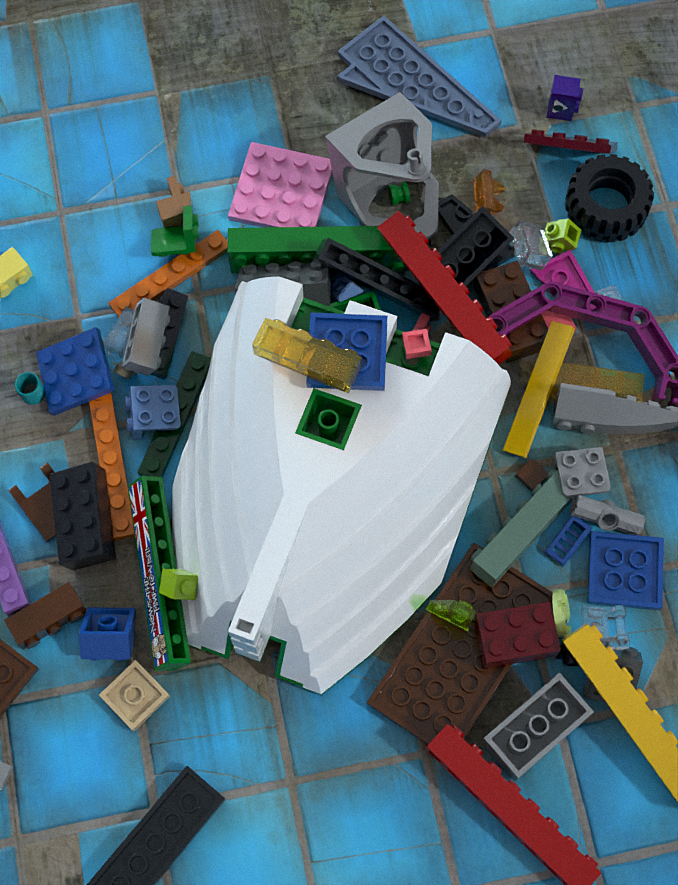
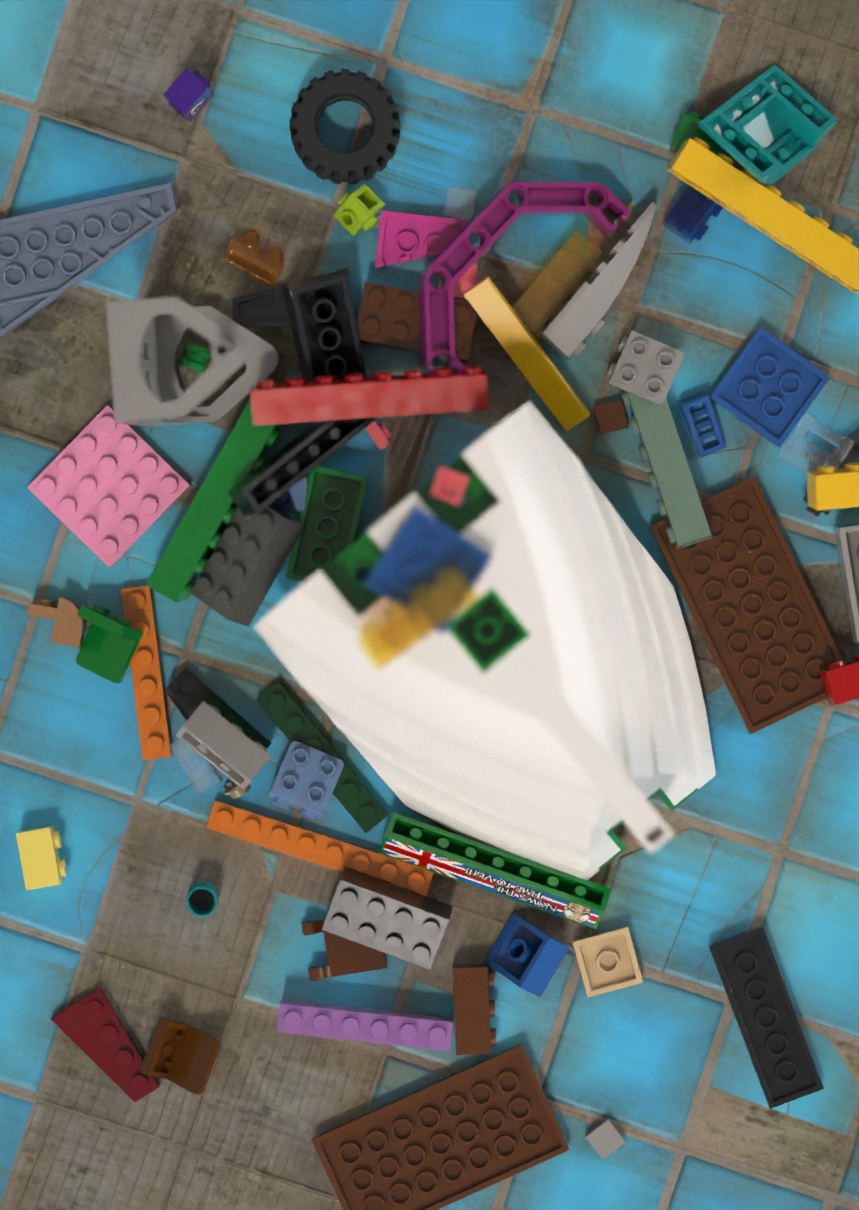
camera: 65 degrees left, 20 degrees up
blue plate [36,327,115,416] -> none
lime brick [159,568,198,600] -> none
clear neon green wing [425,600,476,631] -> none
dark red brick [474,602,561,669] -> none
clear brick [510,220,552,271] -> none
dark red wing [524,129,618,154] -> none
yellowish green tile [552,588,571,639] -> none
light grey piece [569,494,645,535] -> none

